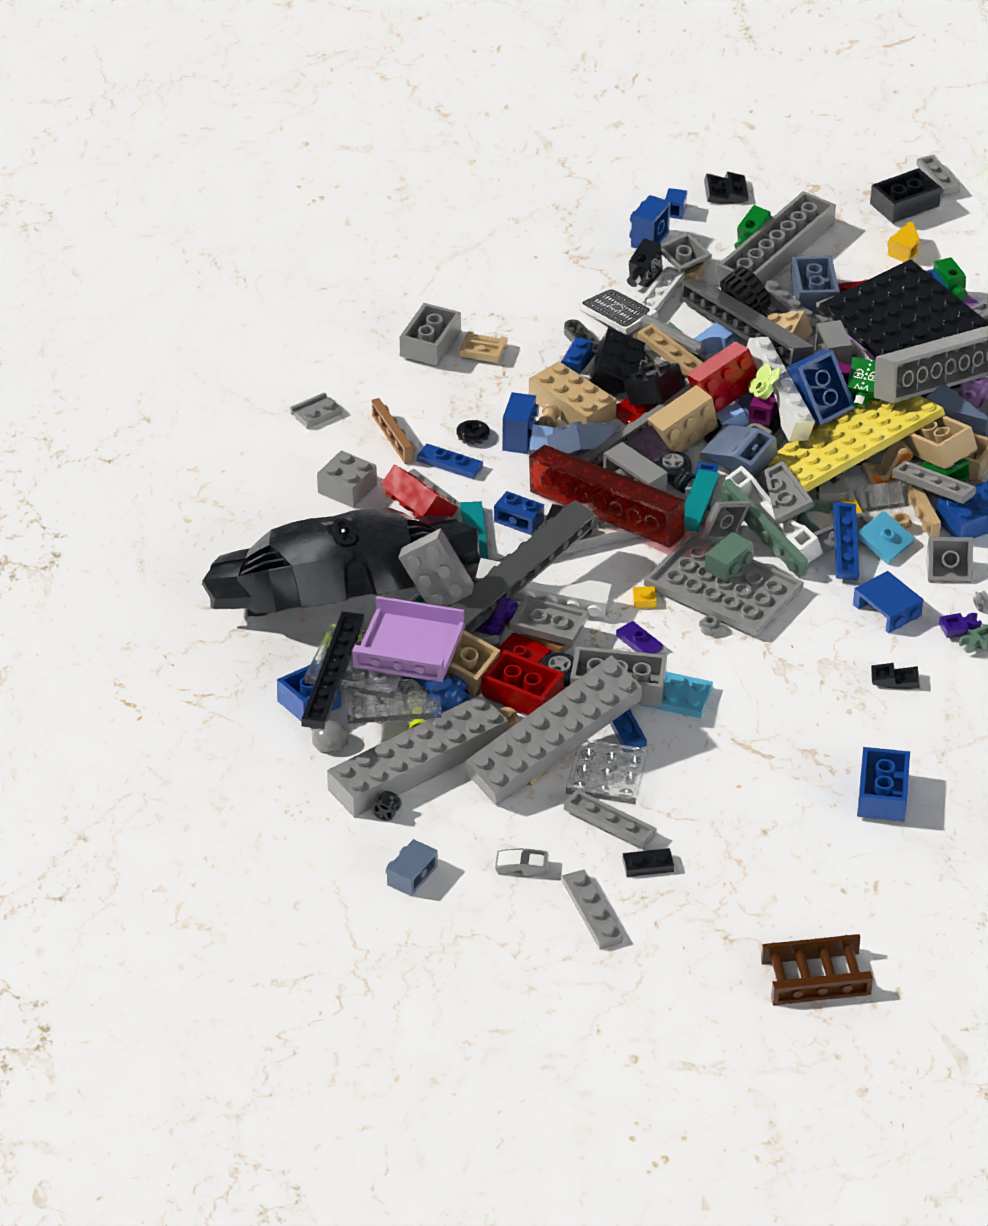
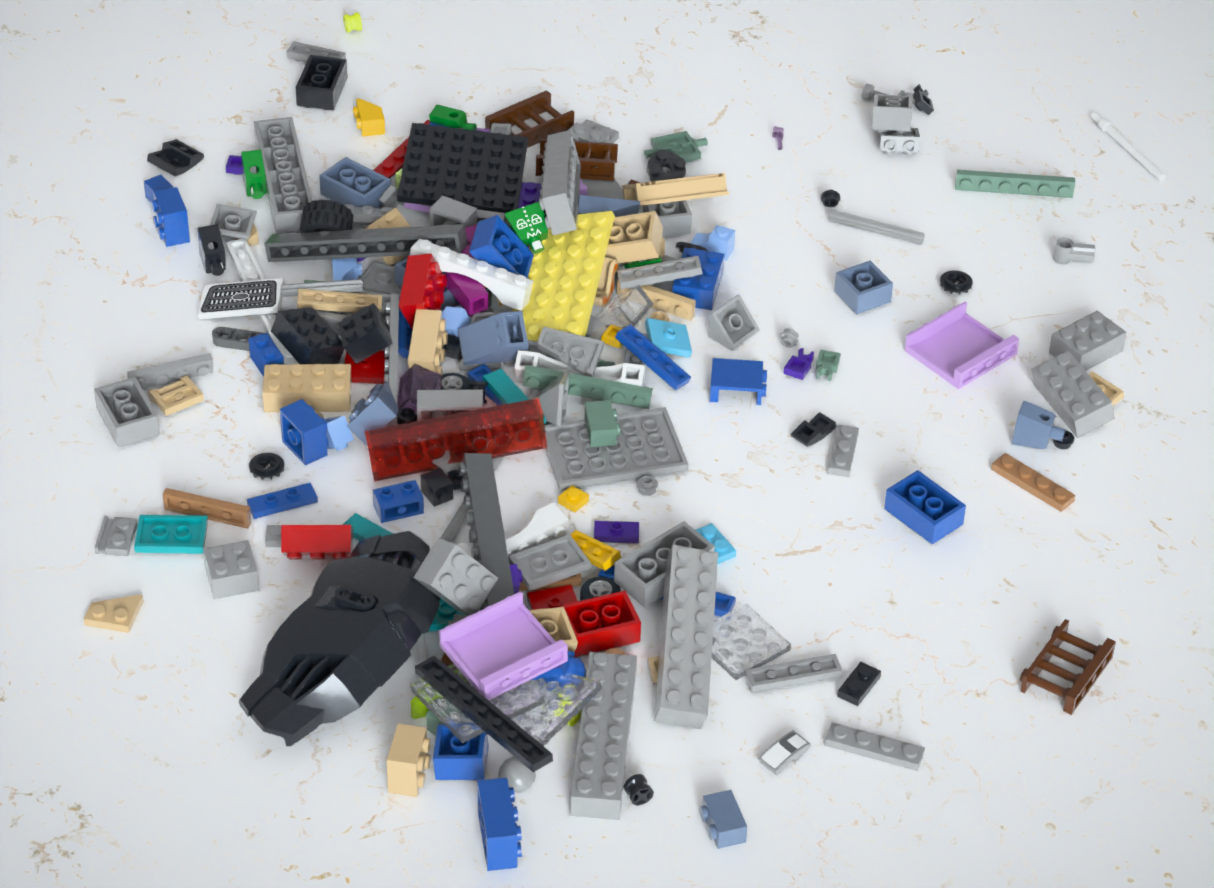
camera: 50 degrees left, 0 degrees up
yellowish green plate [748,364,781,400] -> none
none -> tan wing [84,595,144,633]
none -> light grey plate [127,353,213,389]
none -> teal plate [134,515,208,554]
none -> tan brick [387,724,431,797]
none -> blue brick [477,778,522,871]
none -> yellow plate [570,530,622,571]
none -> light grey plate [827,425,859,477]

